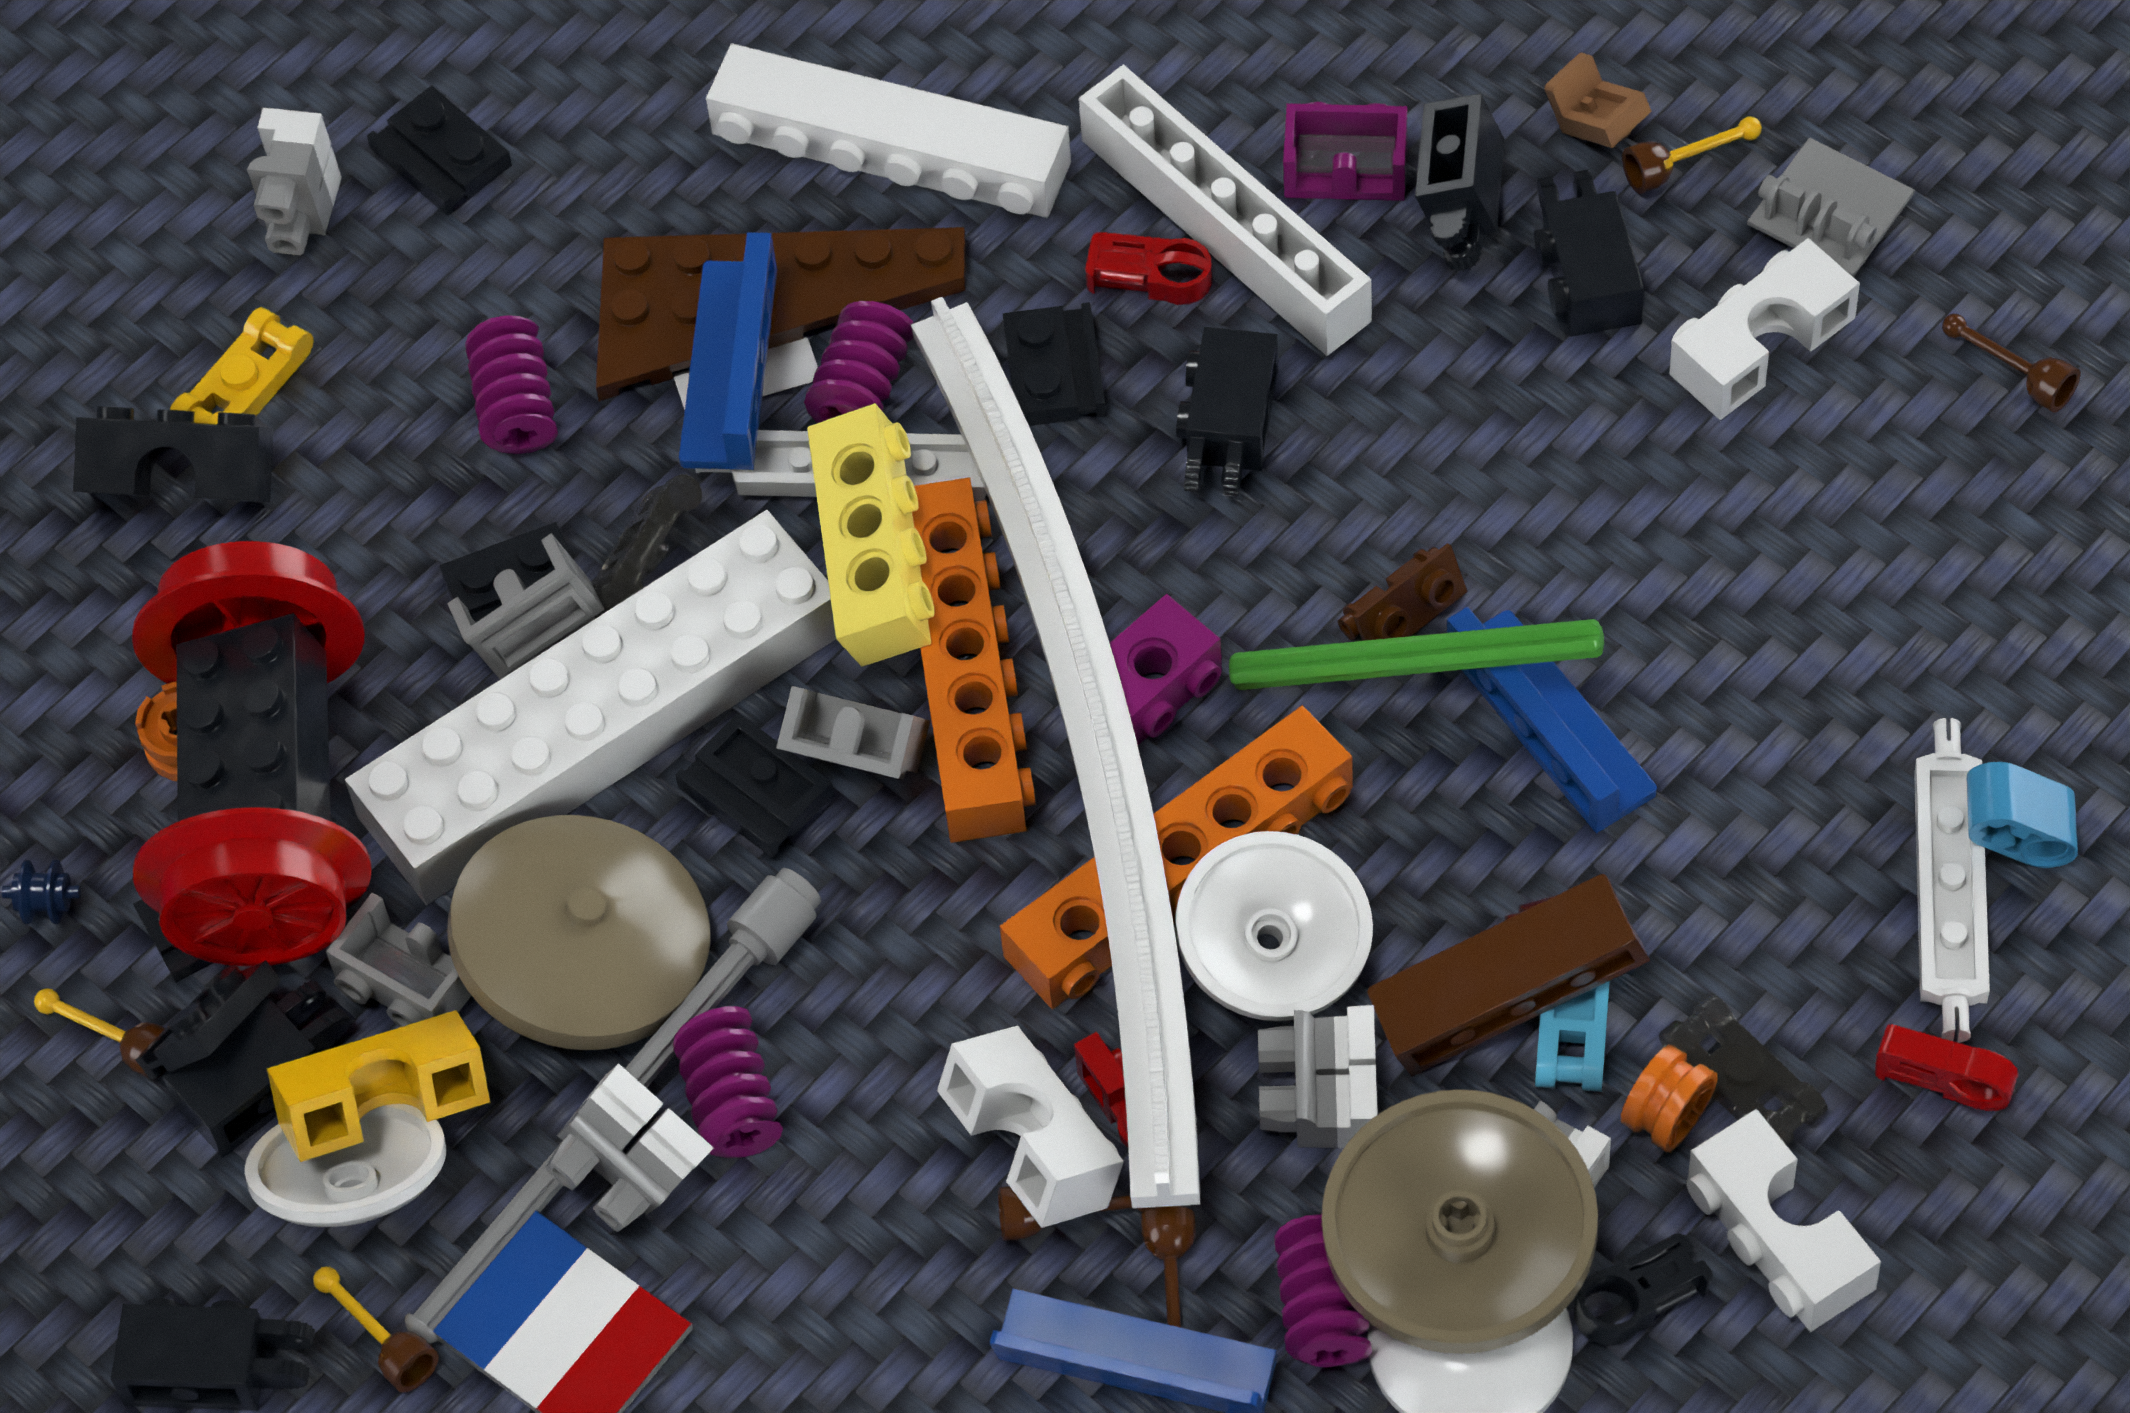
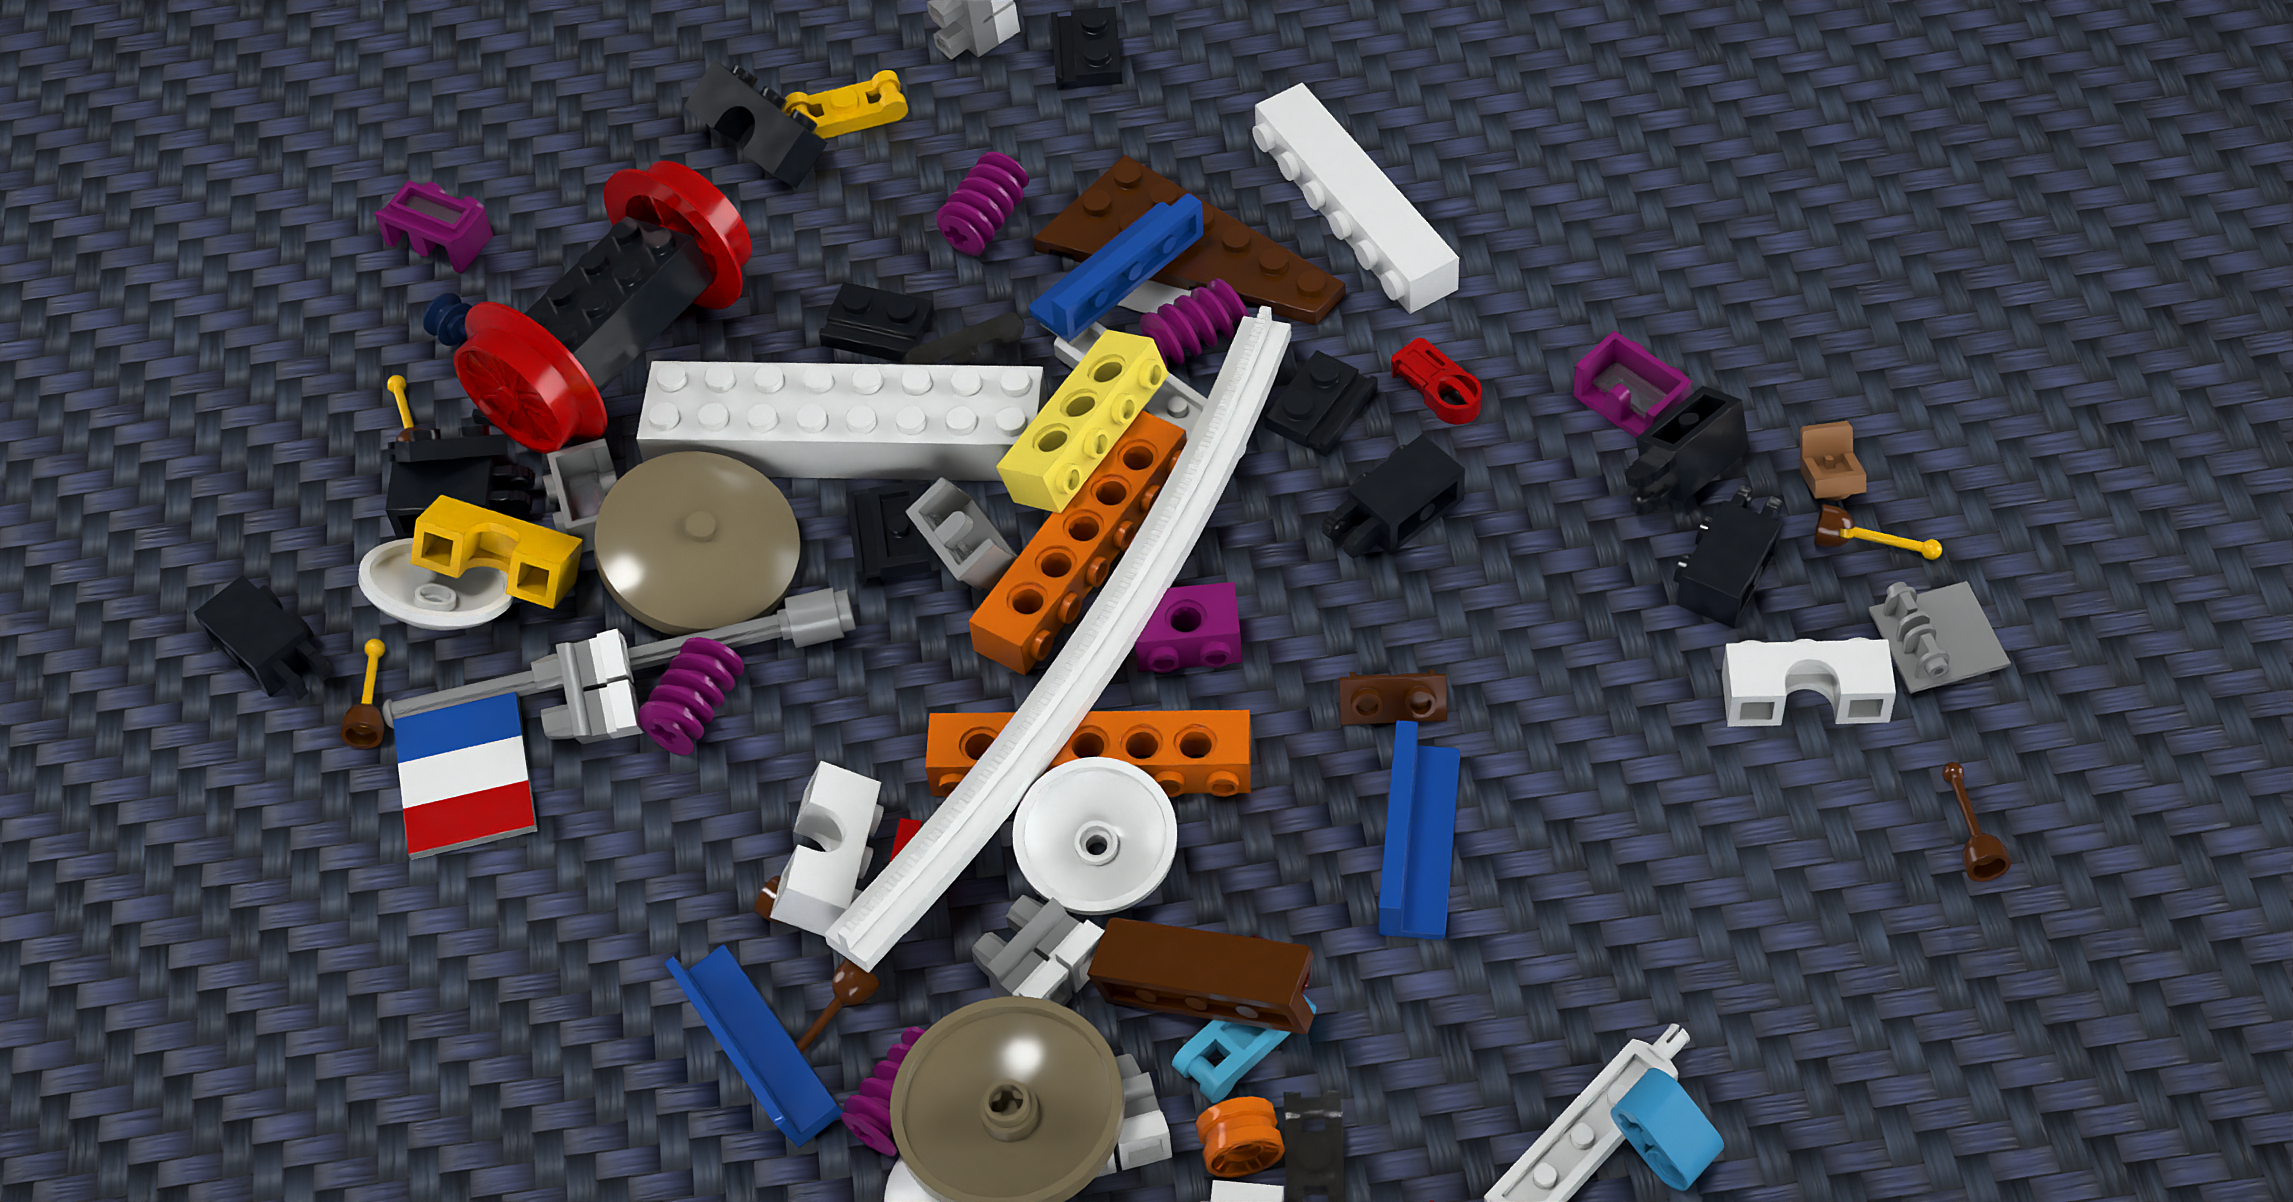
camera: 40 degrees right, 5 degrees down
light grey window [447,533,604,680] -> none
white brick [1079,64,1372,356] -> none
bright green axle [1229,619,1604,690] -> none

